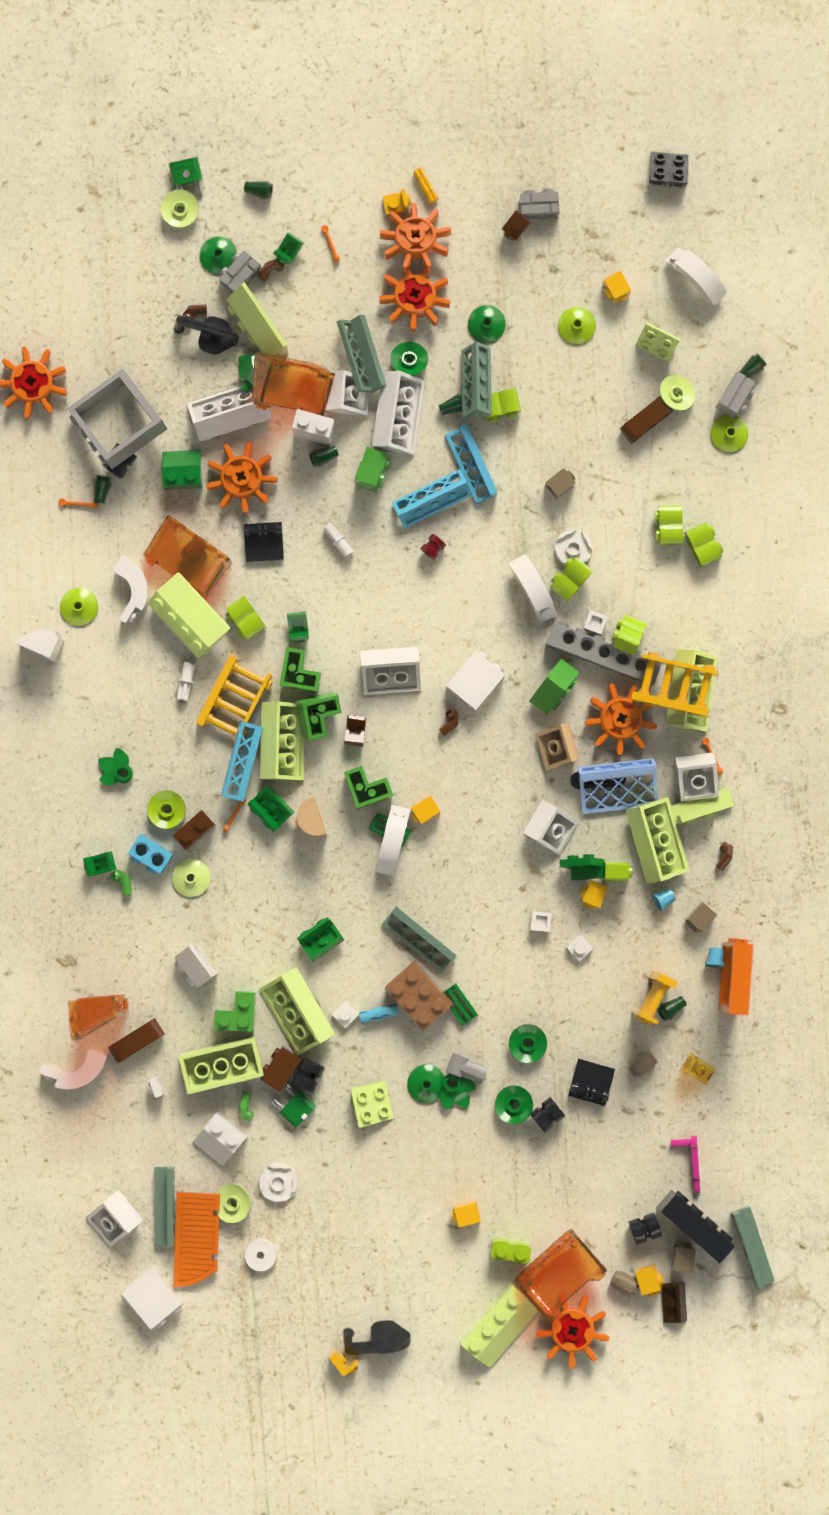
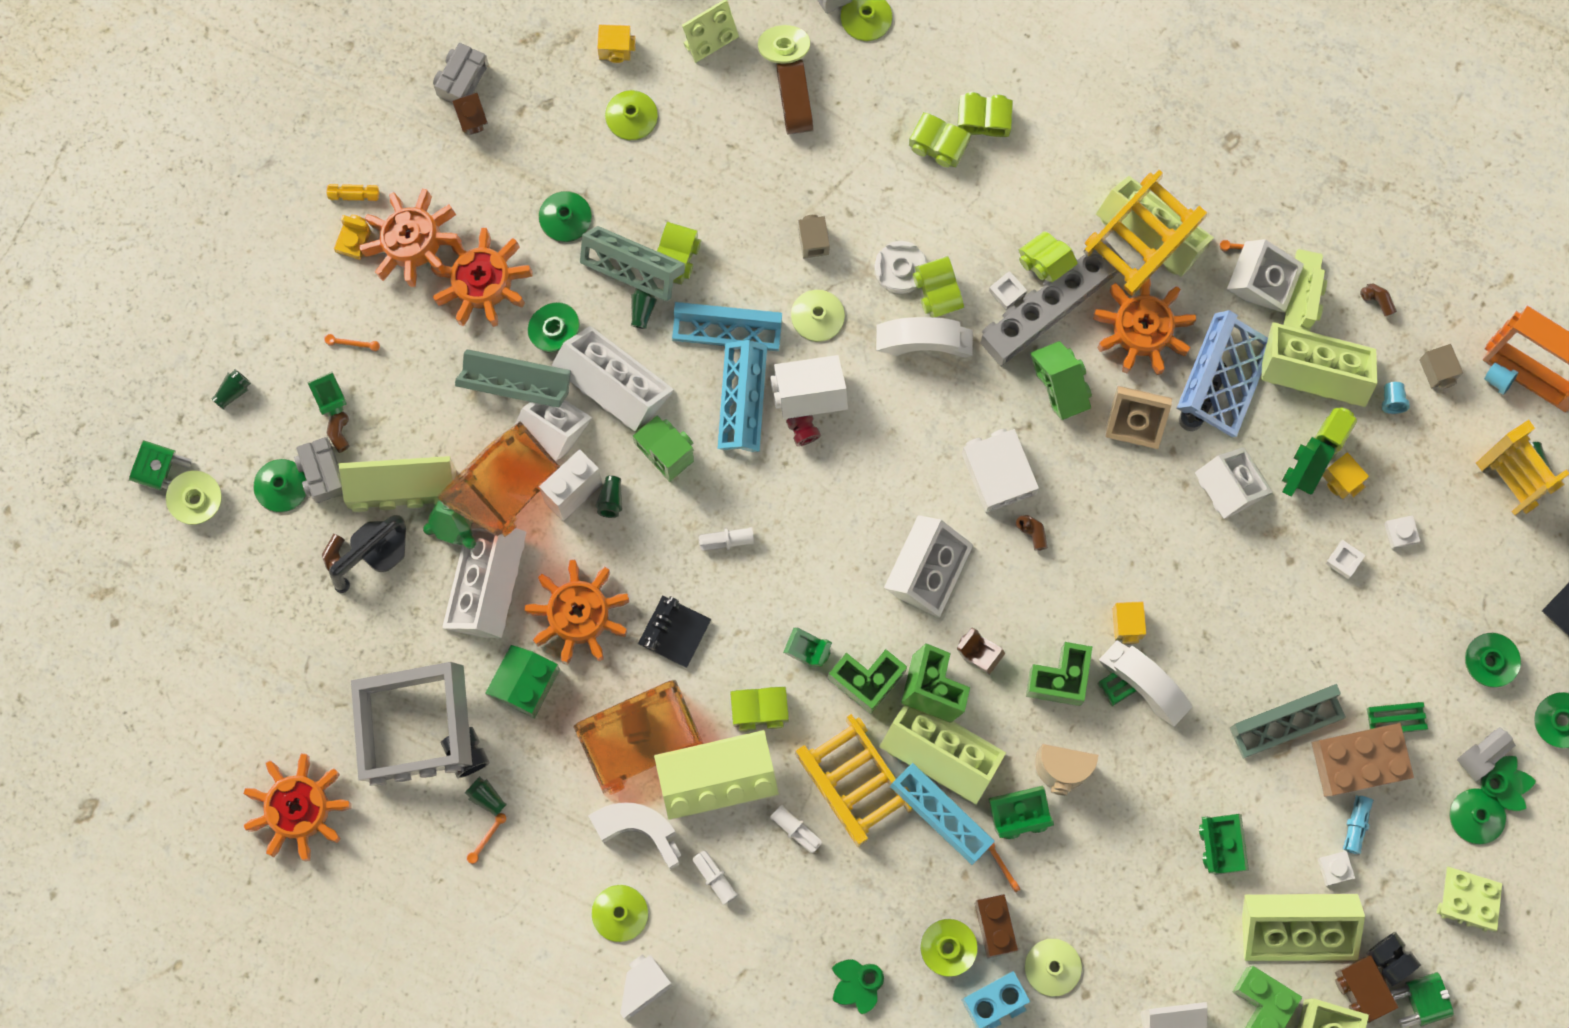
camera: 55 degrees left, 10 degrees down
none -> white axle [693,851,738,905]
none -> white brick [770,355,848,419]
none -> yellowish green dish [791,290,845,342]

